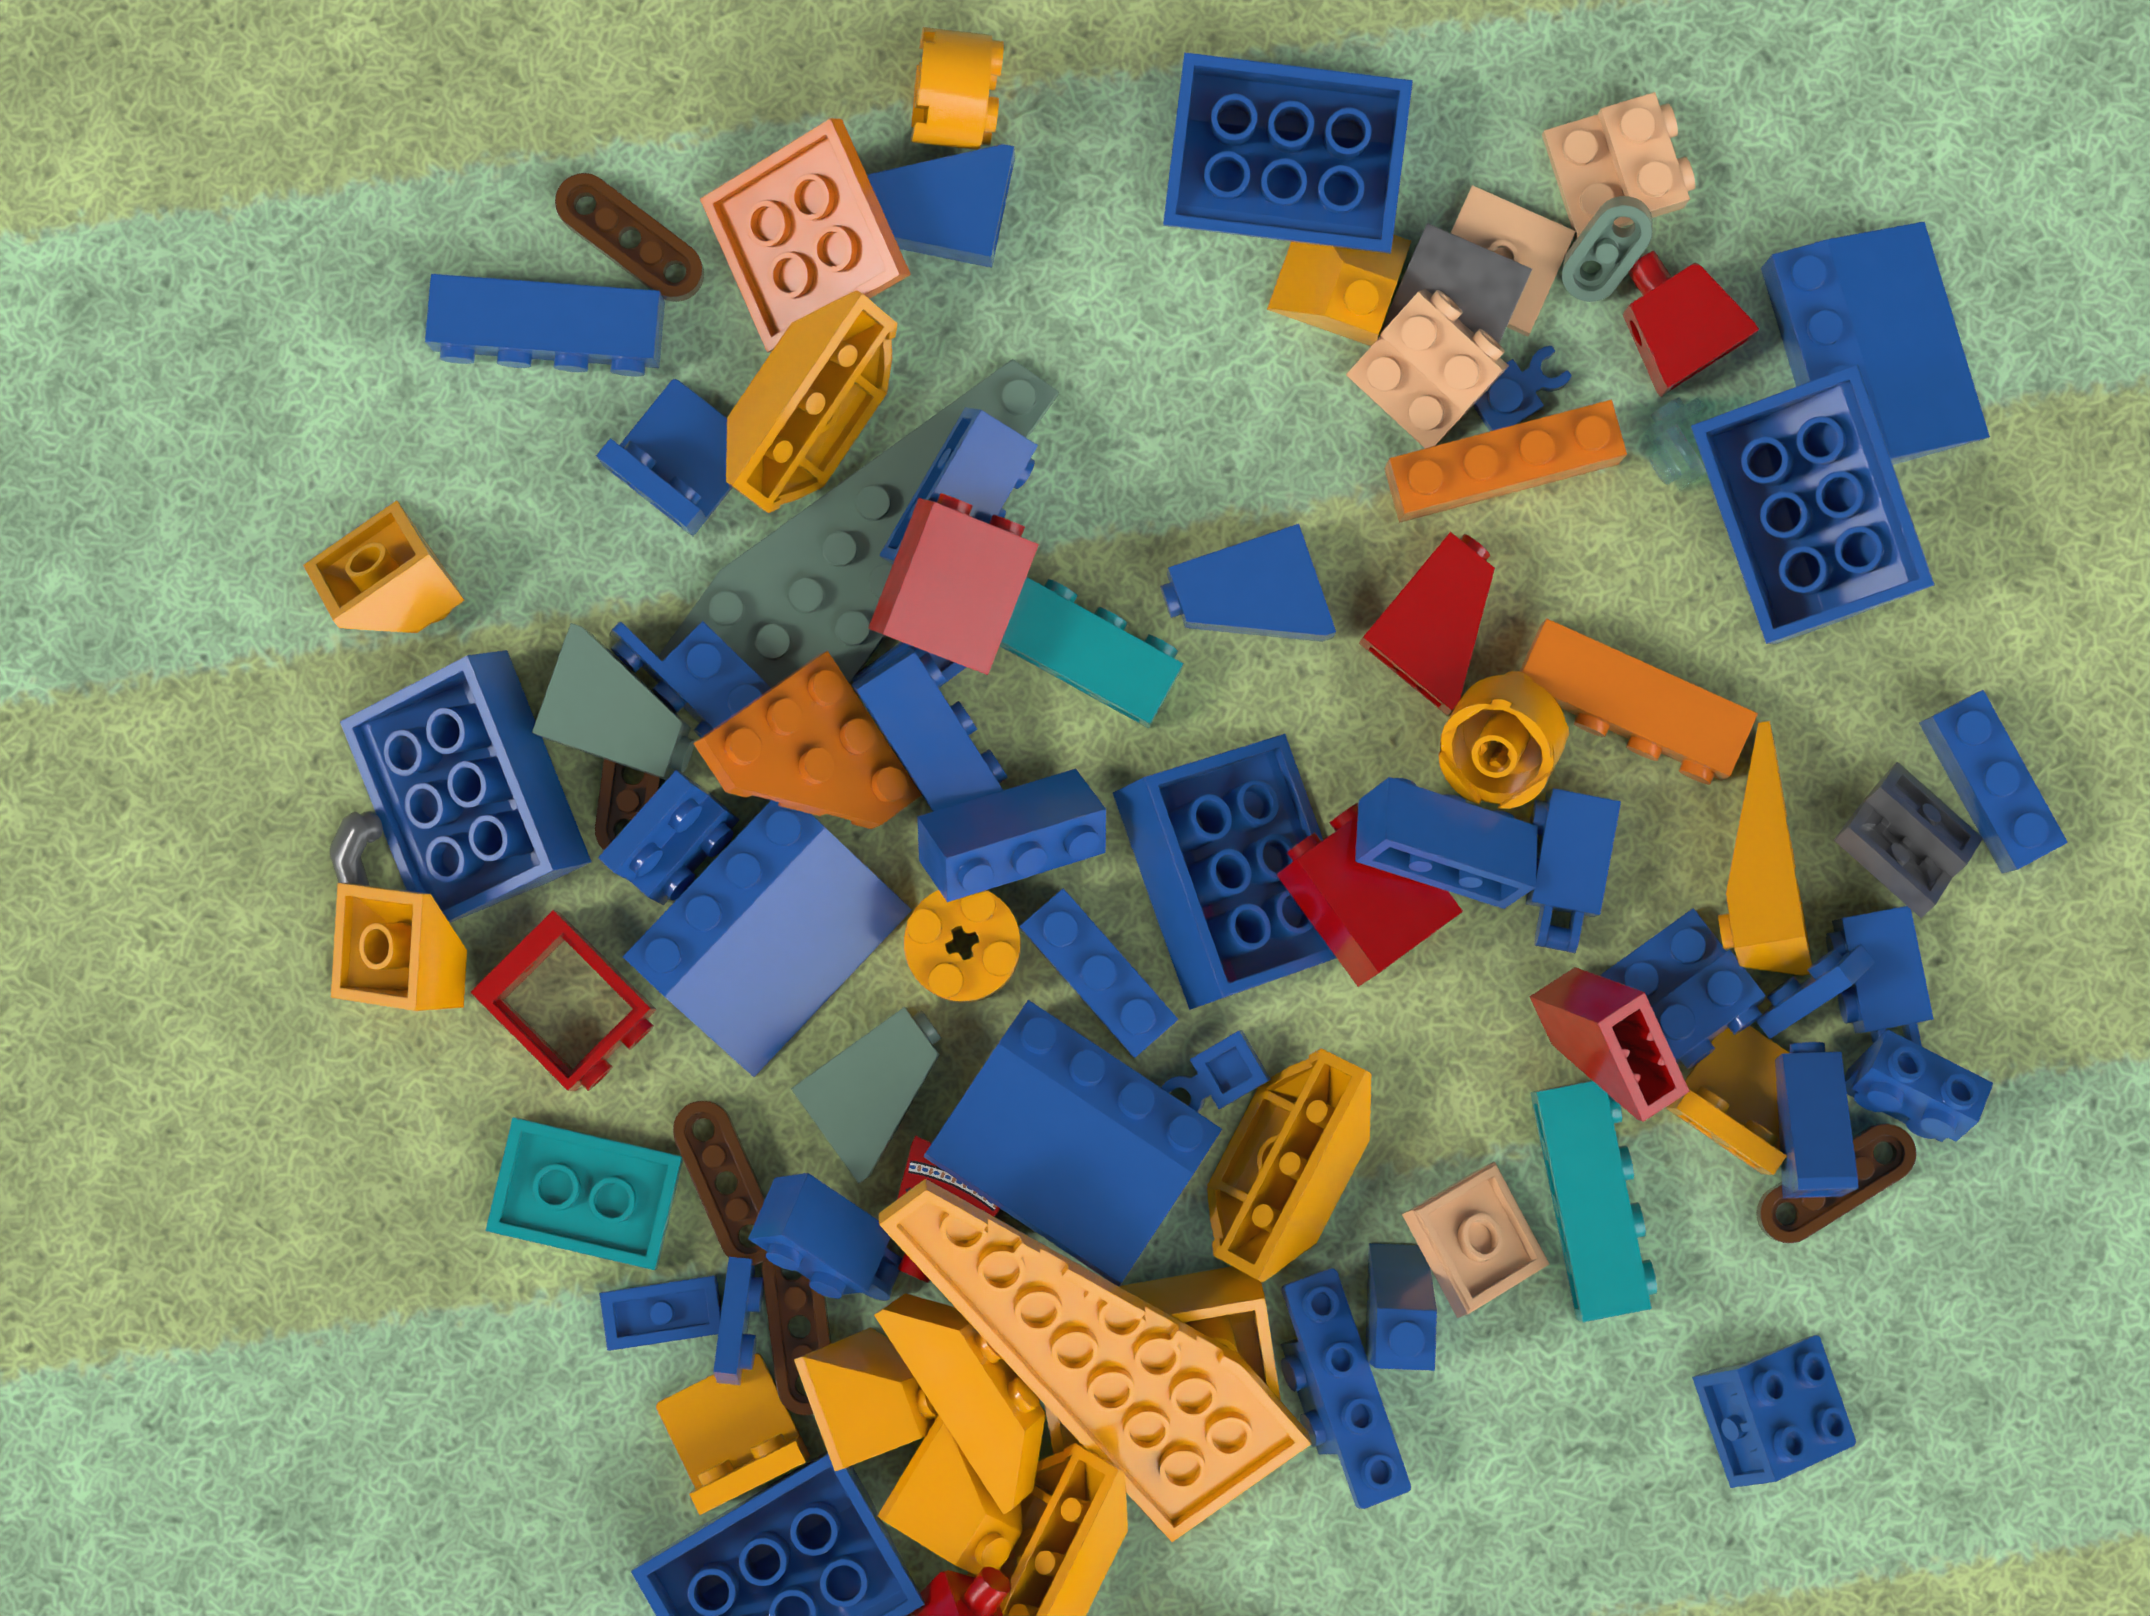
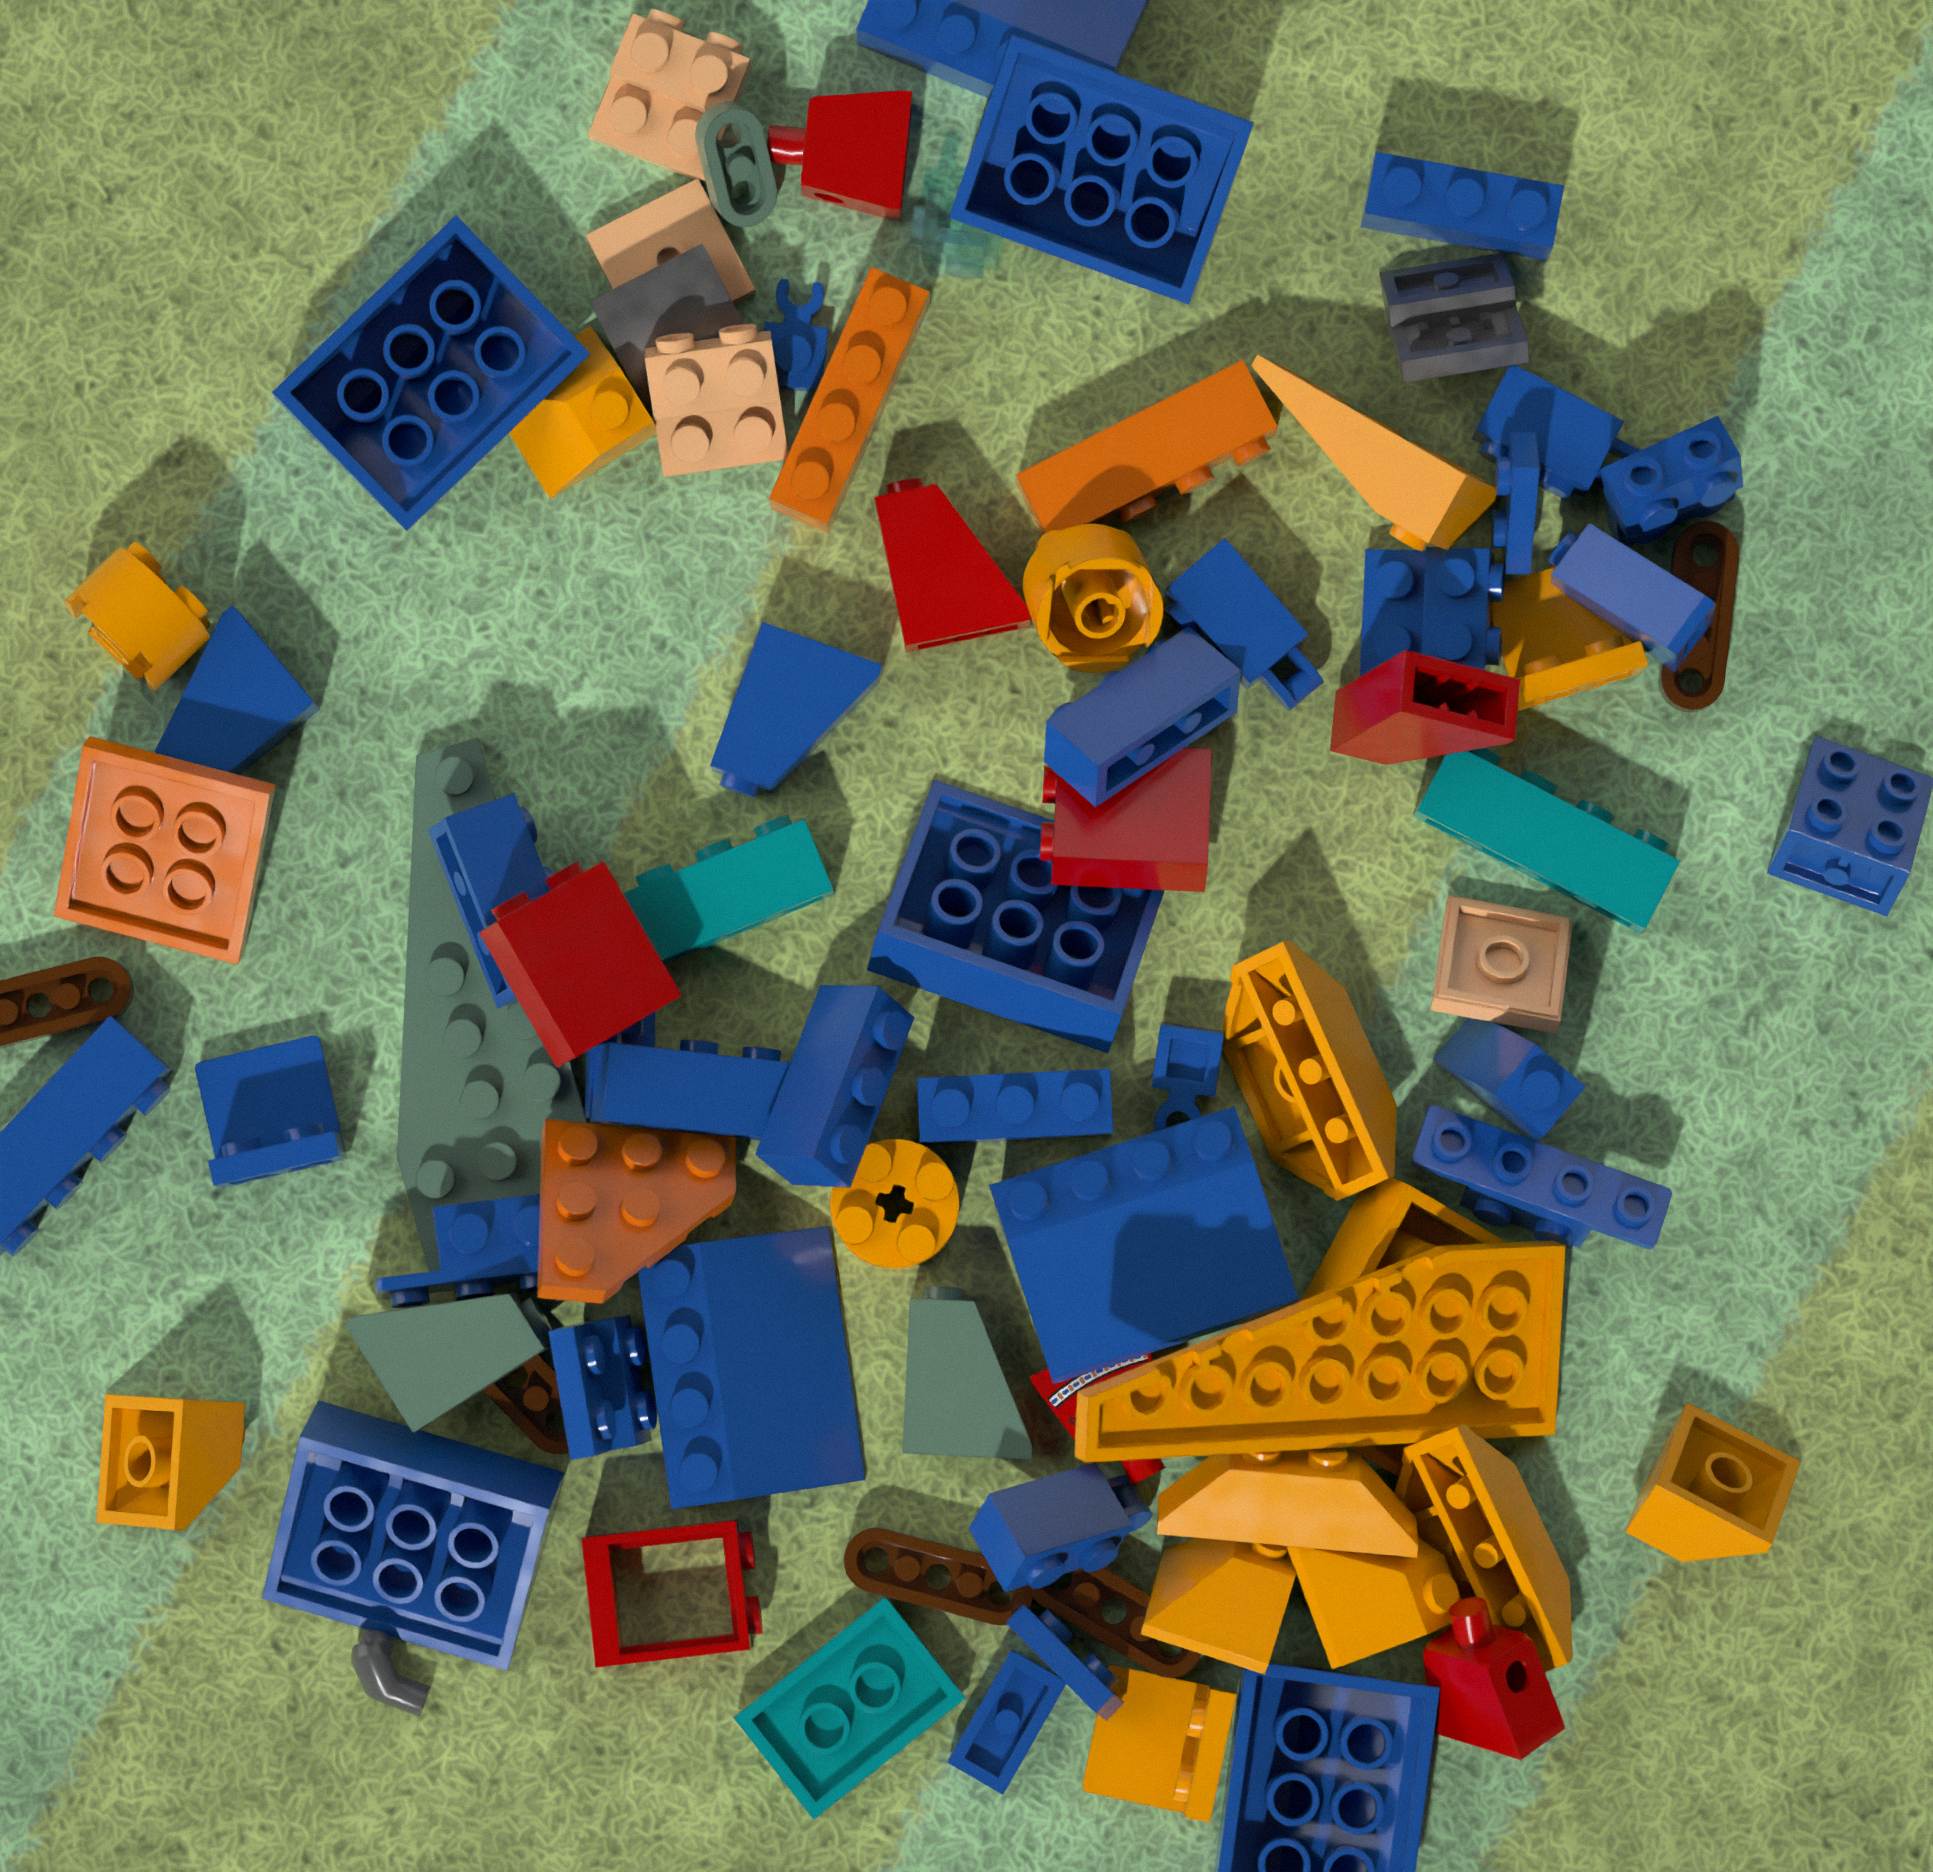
camera: 50 degrees left, 0 degrees up
light orange slope [331,883,467,1011] -> none
light orange wedge [726,290,898,513] -> none

